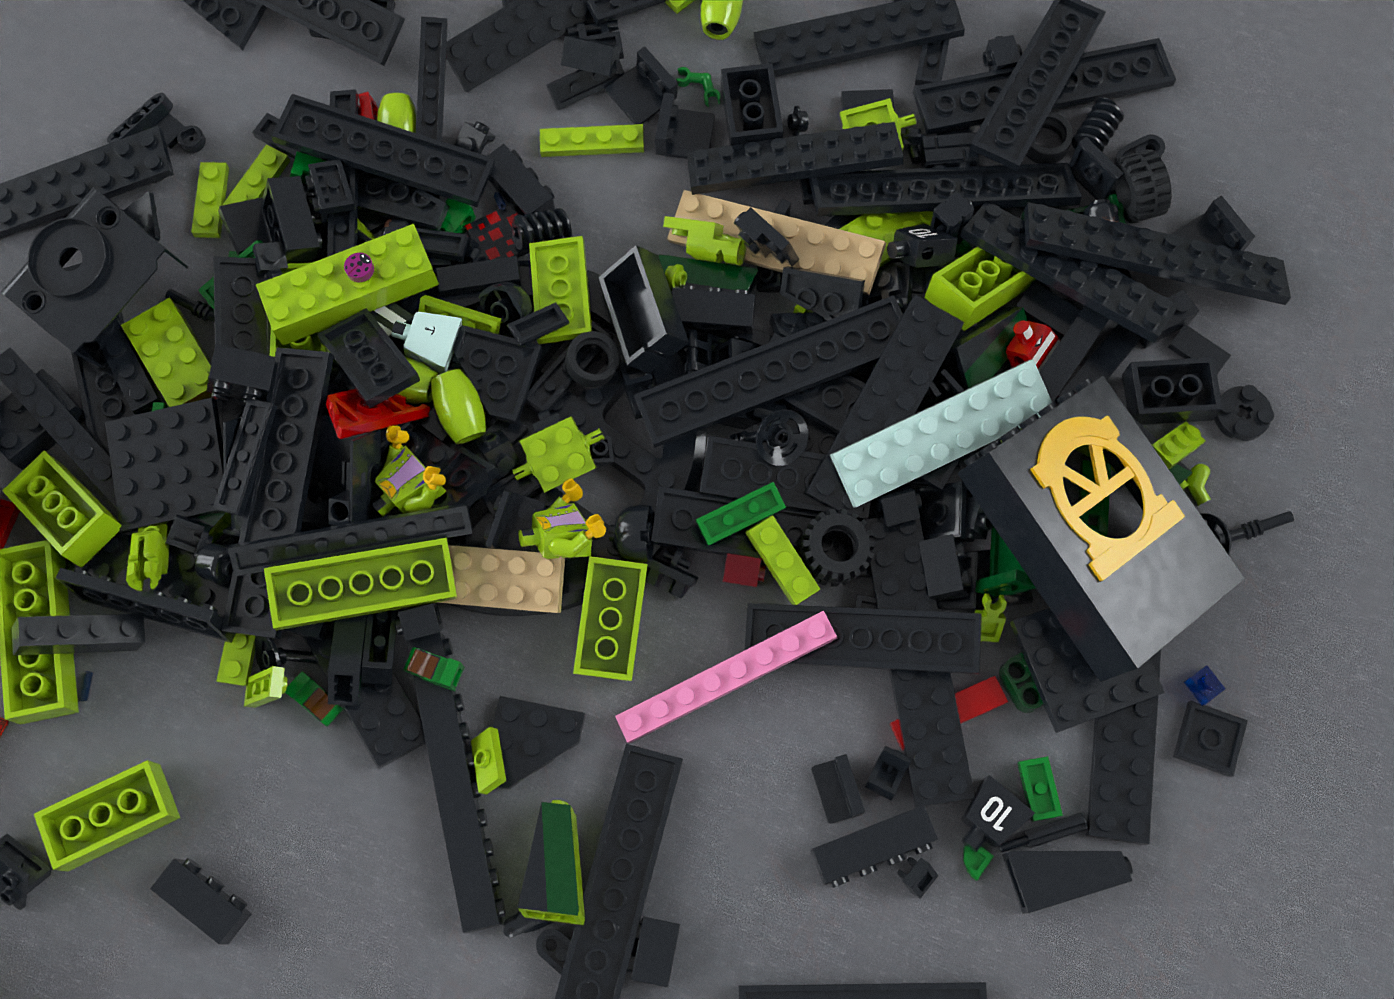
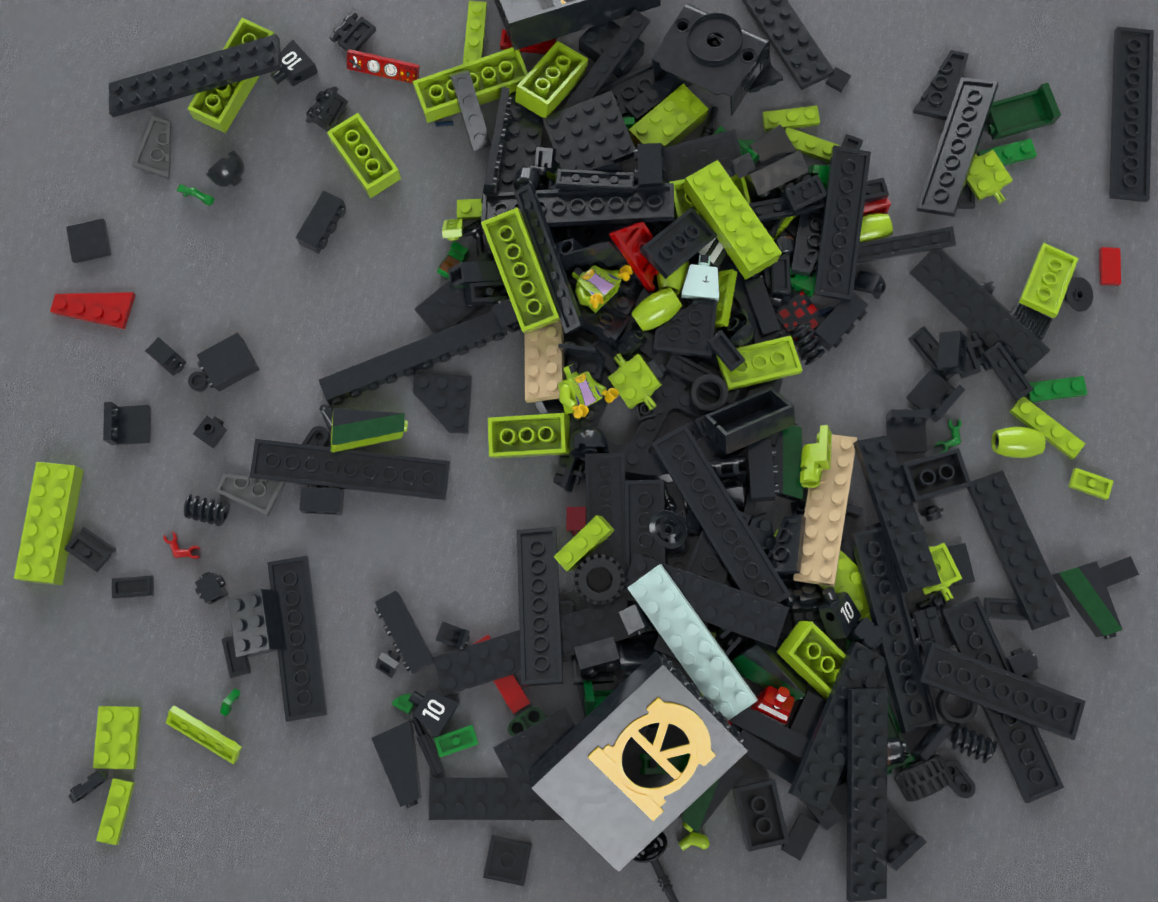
camera: 80 degrees right, 5 degrees up
black beam [107,93,173,143] -> none
lime plate [126,524,170,591] -> none
black tile [177,125,206,153] -> none
magenta tile [344,253,375,282] -> none
leg [403,647,465,692] -> none
lime plate [471,727,506,795] -> none
lime plate [540,124,644,157] -> none
bright pink plate [615,611,838,743] -> none
lime plate [665,264,687,291] -> none
green plate [695,482,786,546] -> none
black plate [734,207,799,267] -> none
black panel [811,754,865,824] -> none
lime plate [975,593,1007,642] -> none
lime plate [1152,421,1206,469] -> none
clear blue plate [1184,665,1226,706] -> none
black plate [1214,385,1274,441] -> none

